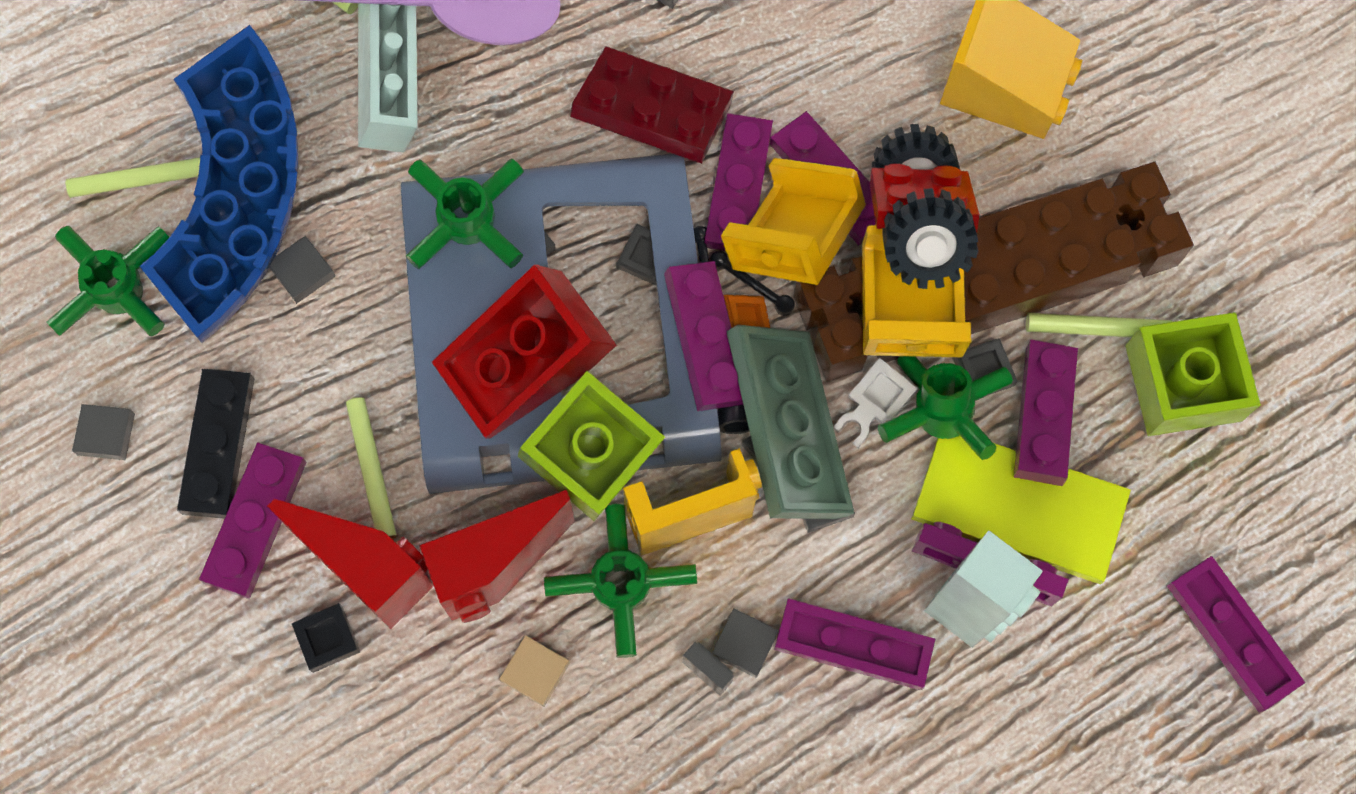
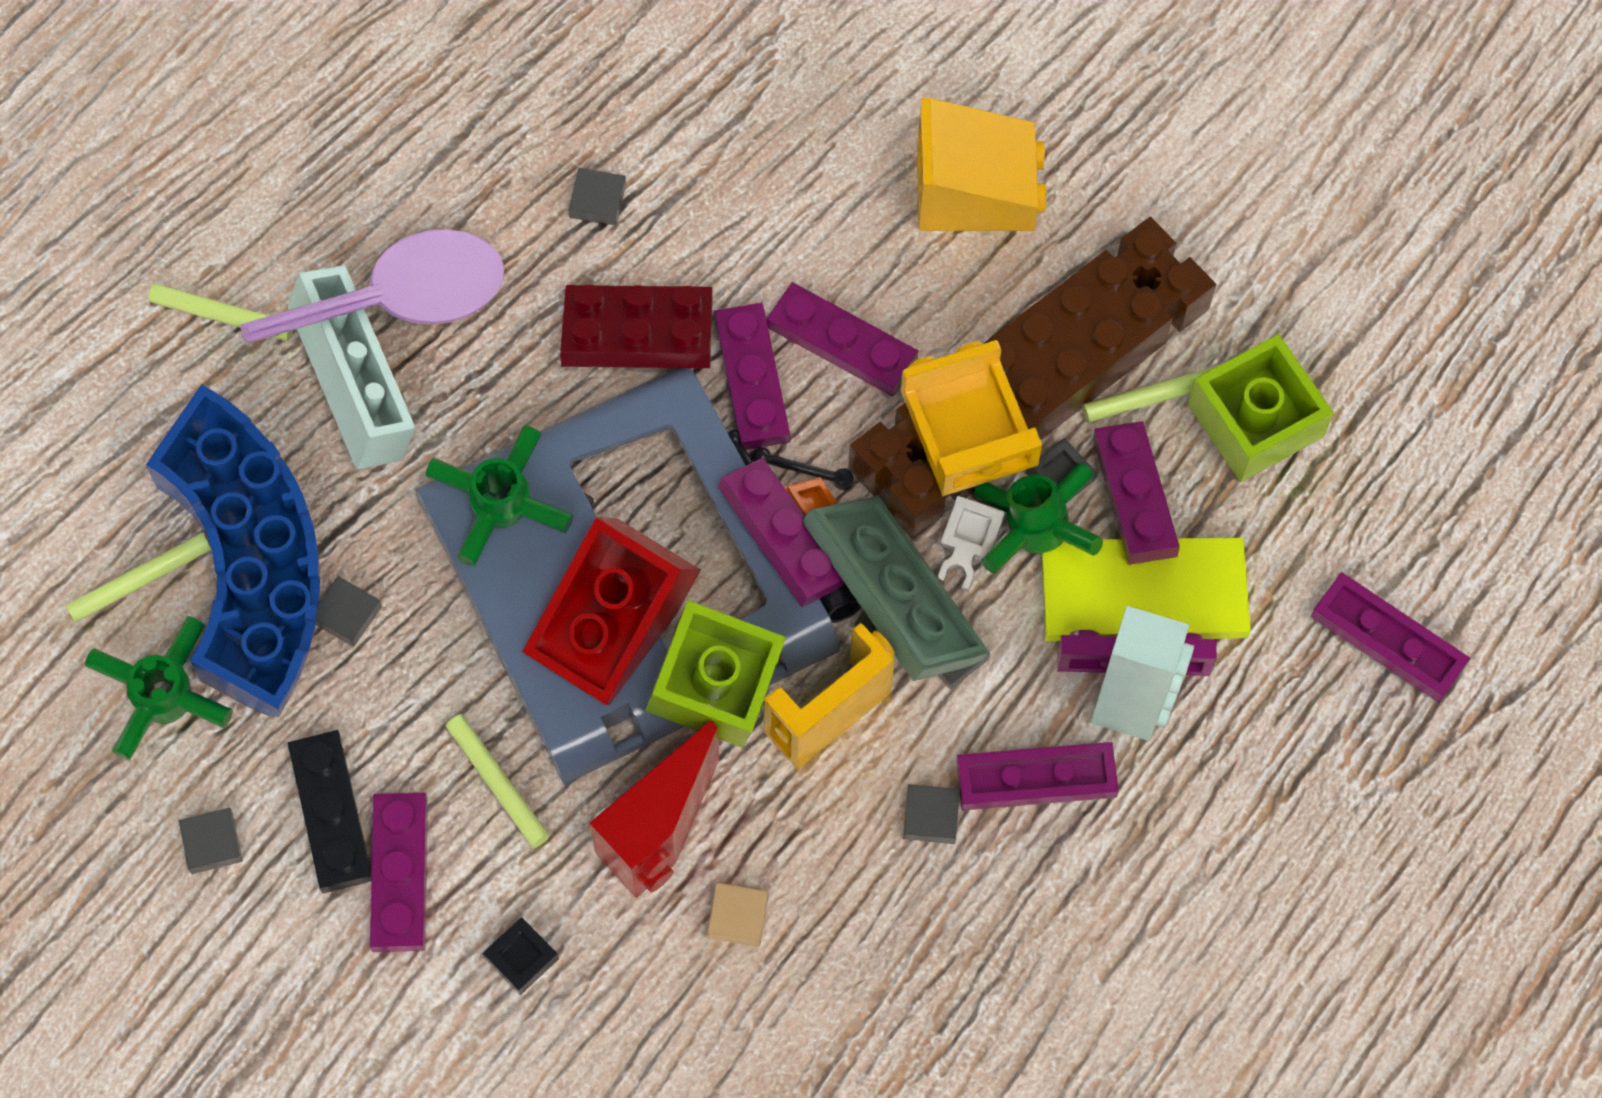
camera: 20 degrees left, 5 degrees down
red slope [267,498,434,629] -> none
green bar [544,504,697,658] -> none
dark grey tile [616,224,657,286] -> none
dark grey tile [682,642,734,696] -> none
yellow panel [721,158,866,285] -> none
plate [870,124,980,289] -> none

